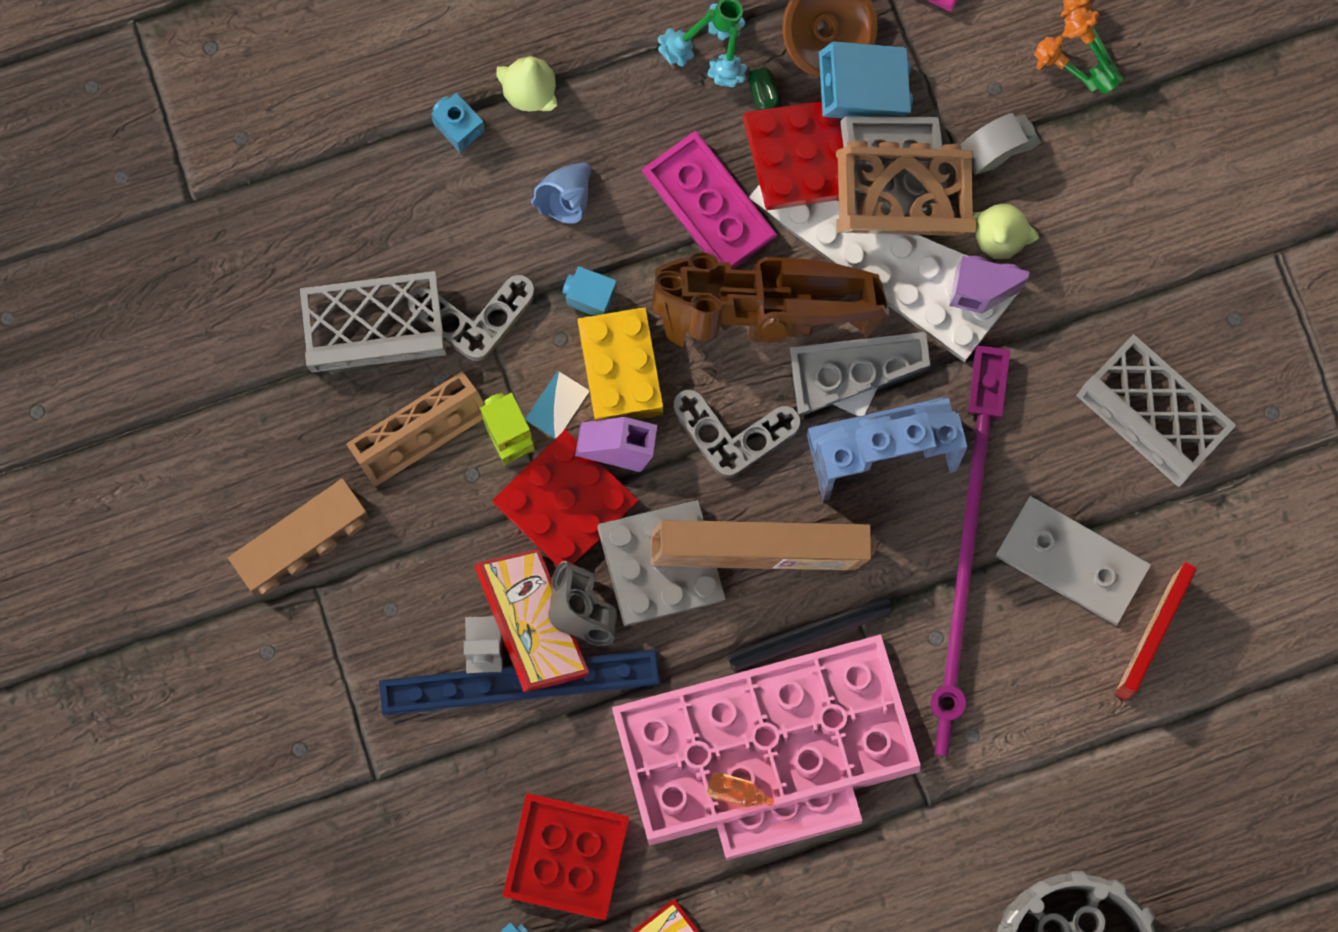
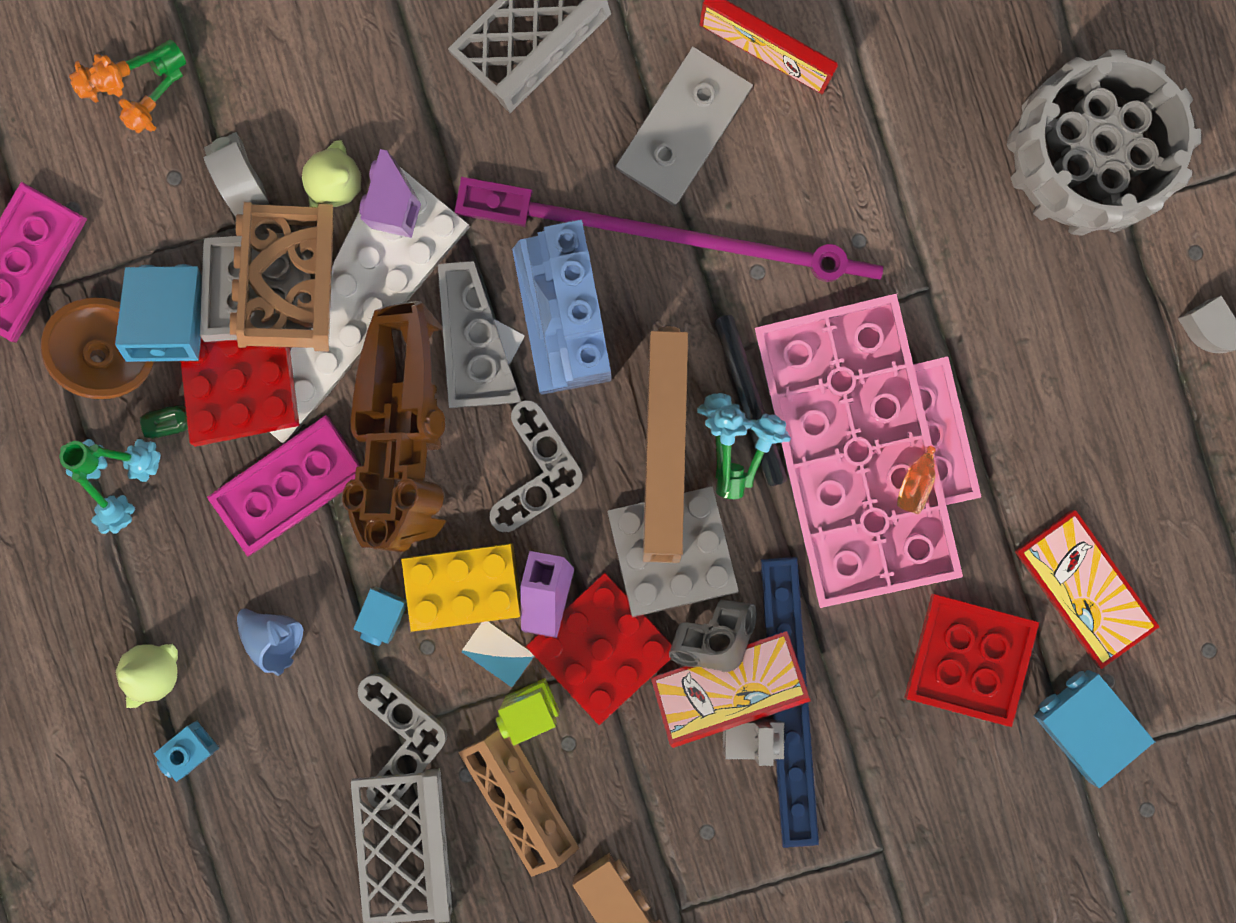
camera: 90 degrees left, 10 degrees up
none -> medium azure plant [697,393,791,499]

